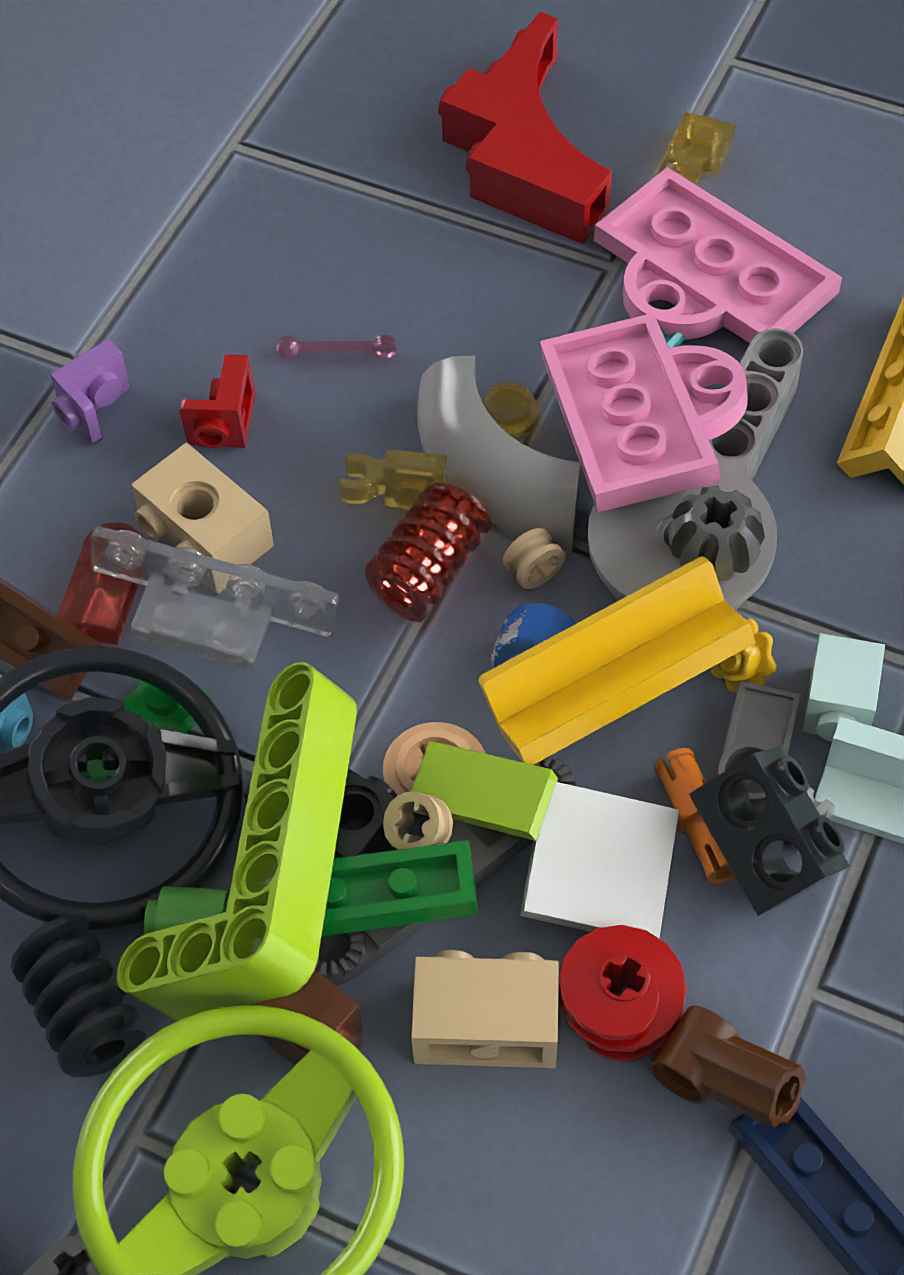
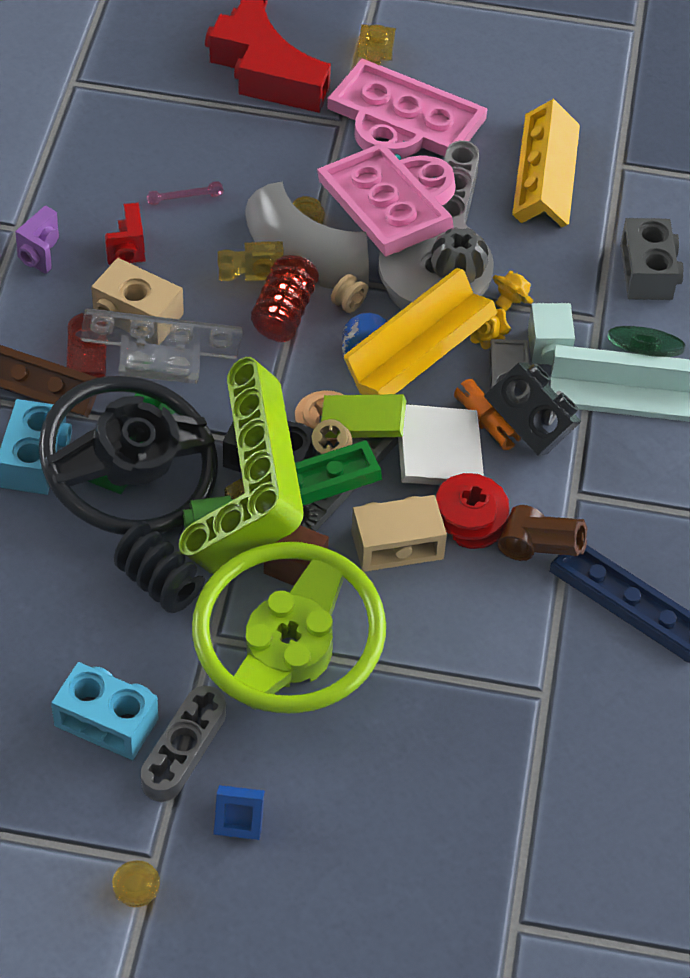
camera: 20 degrees left, 5 degrees down
none -> yellow plant [493,270,533,312]

